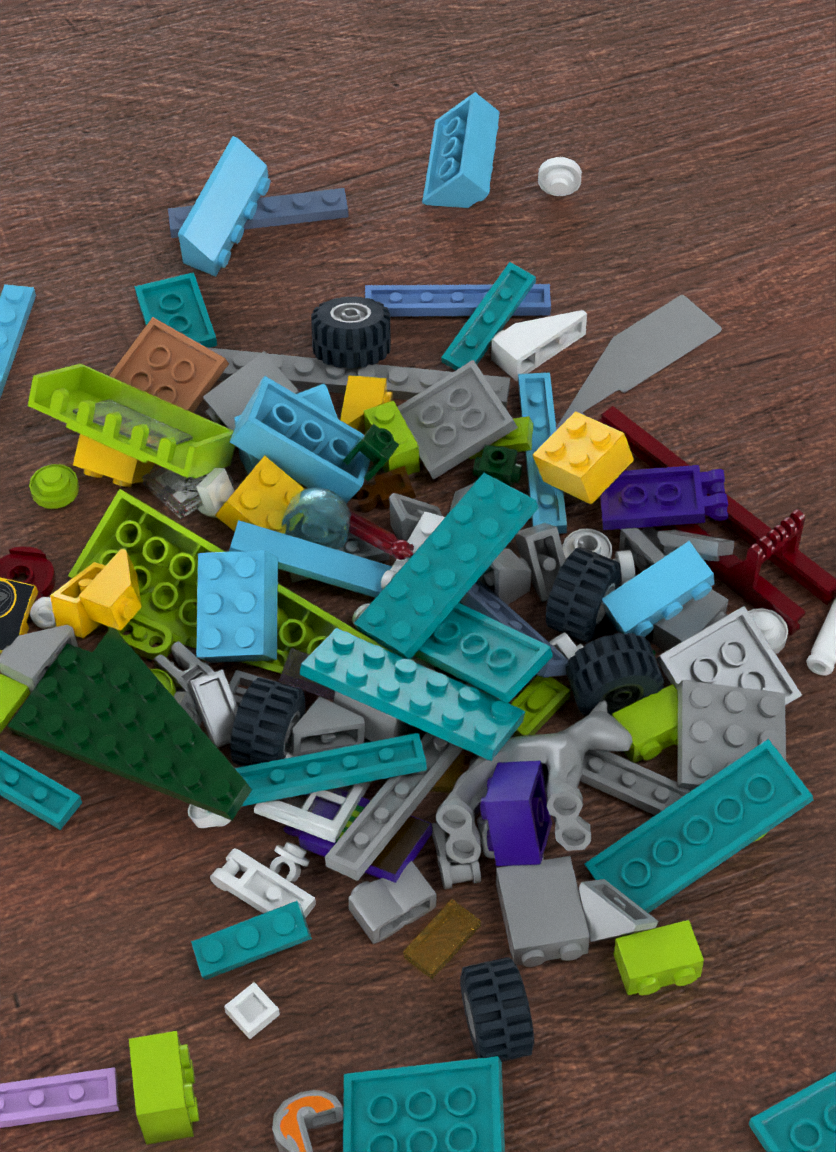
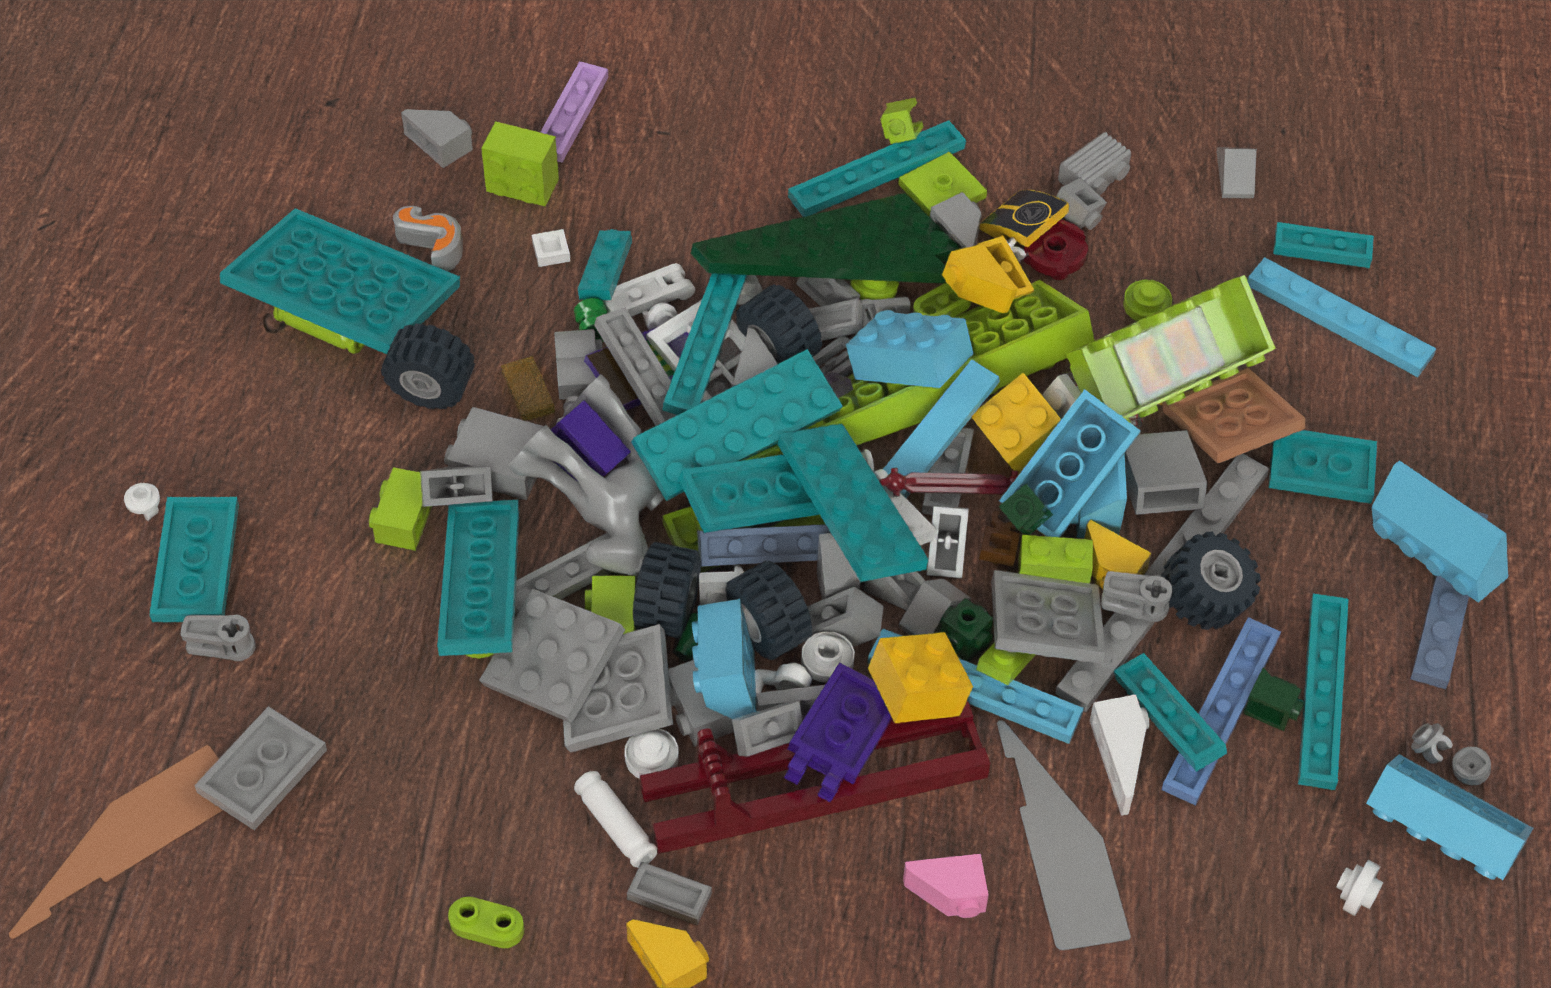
camera: 115 degrees right, 0 degrees up
clear light blue cylinder [281,487,351,550] -> none
none -> green wheel [574,298,607,342]
none -> bright pink slope [903,854,988,918]
none -> light grey piece [1101,571,1172,622]
none -> dark green window [1243,668,1305,731]
none -> teal plate [1298,593,1349,790]
none -> light grey plate [1411,723,1453,764]
none -> light grey tile [1453,747,1491,785]

